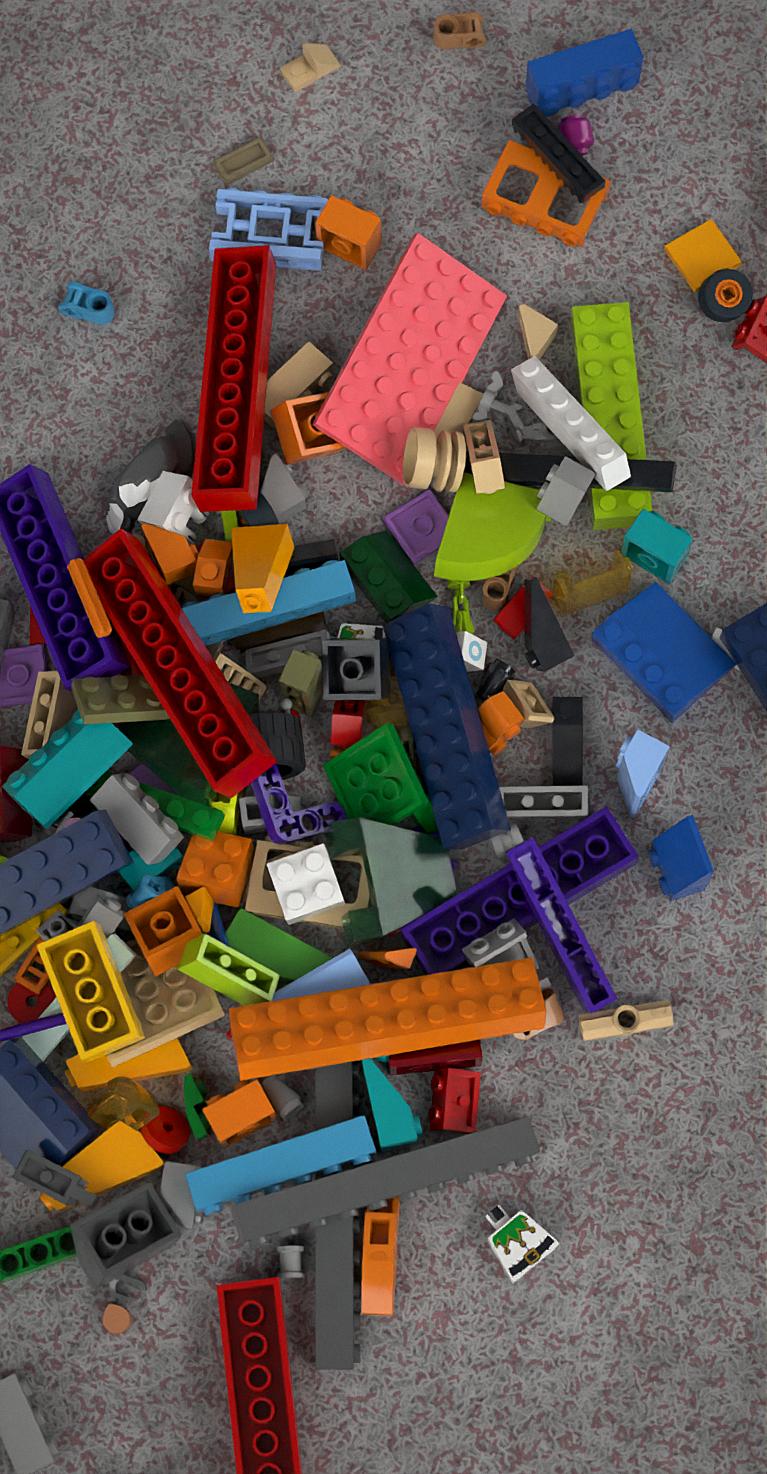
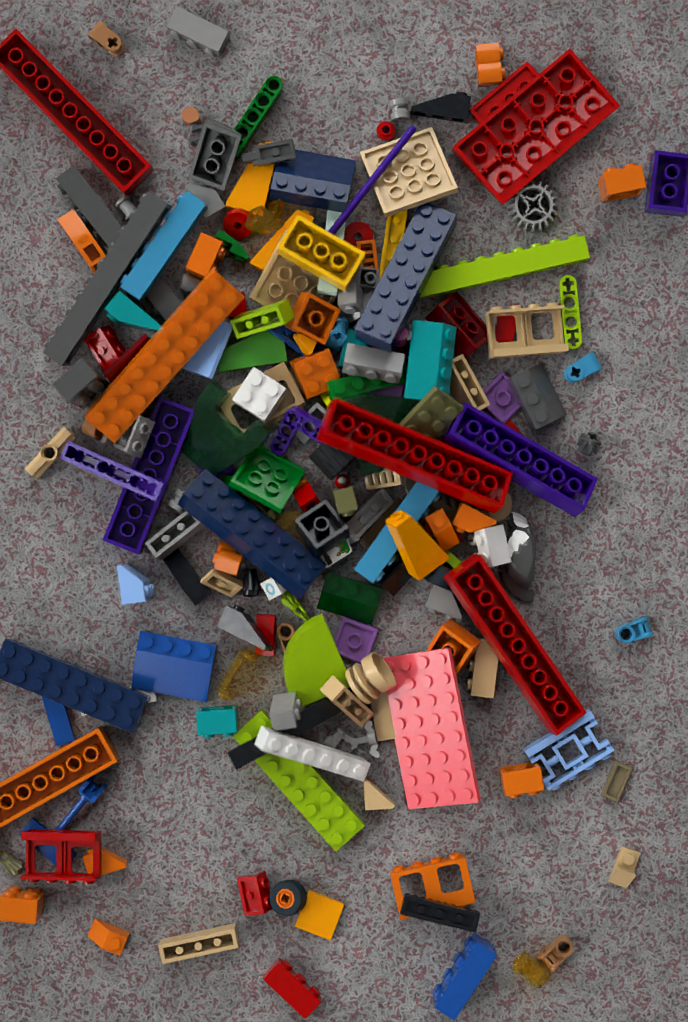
camera: 140 degrees right, 15 degrees up
orange axle [67,558,112,638] -> none
orange slope [358,947,417,969] -> none
torso [485,1205,559,1284] -> none
magenta head [556,114,594,156] -> none
blue slope [648,815,714,901] -> none
none -> dark grey brick [52,358,109,408]
none -> clear yellow brick [511,951,552,988]

